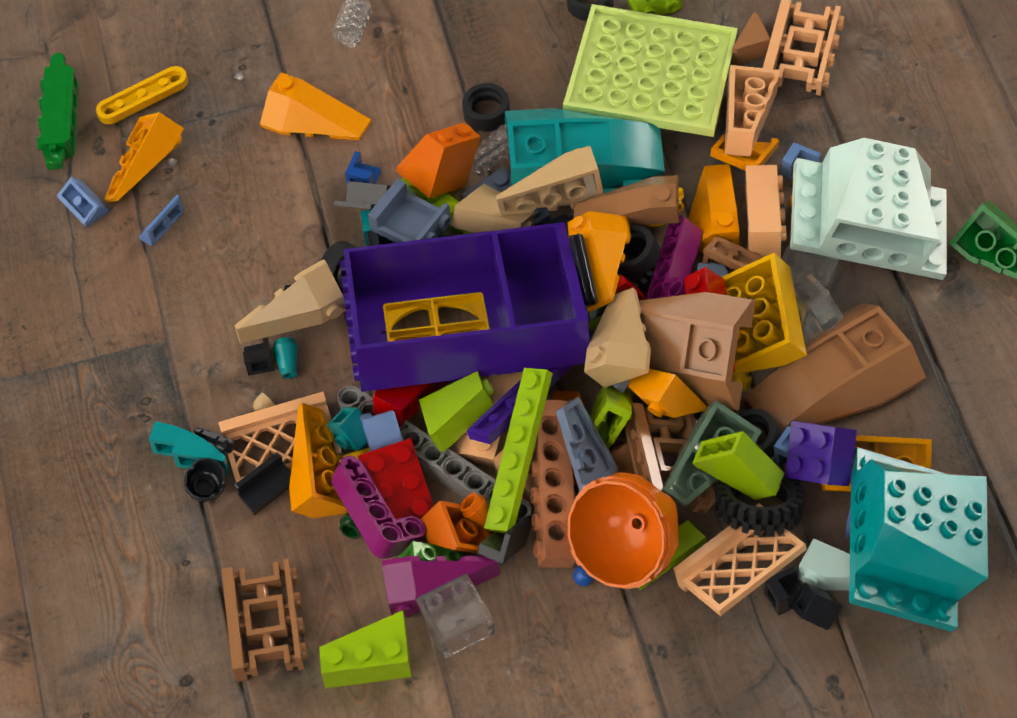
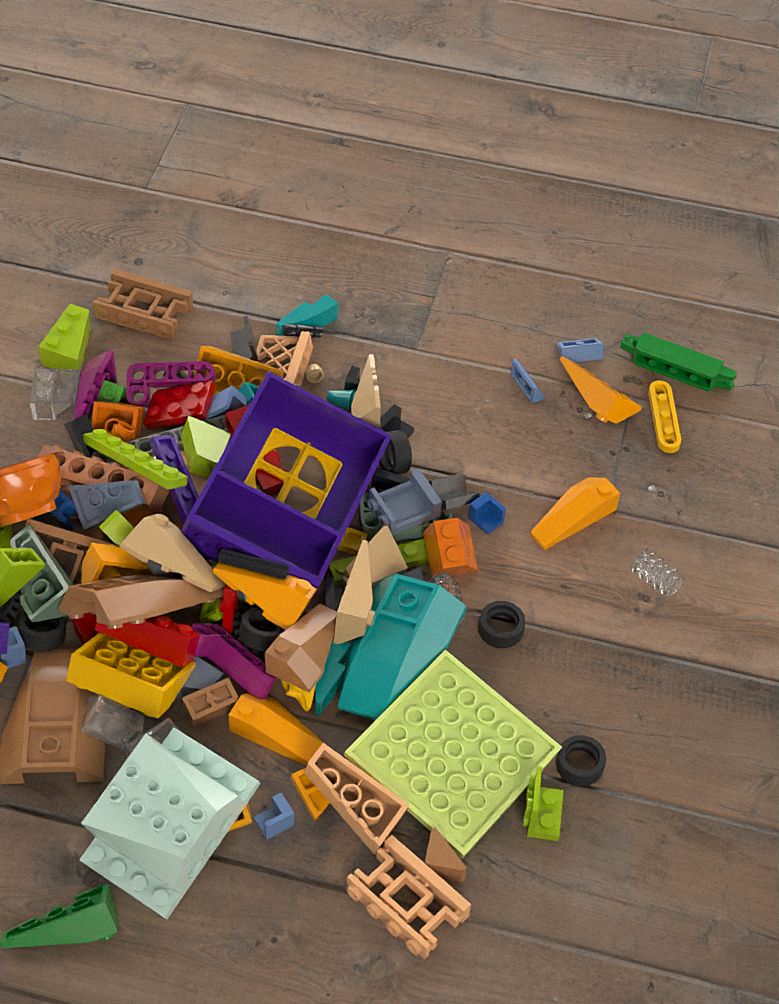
camera: 110 degrees right, 5 degrees down
black hair [184,458,226,503] -> none
light nougat wedge [745,165,786,258] -> none

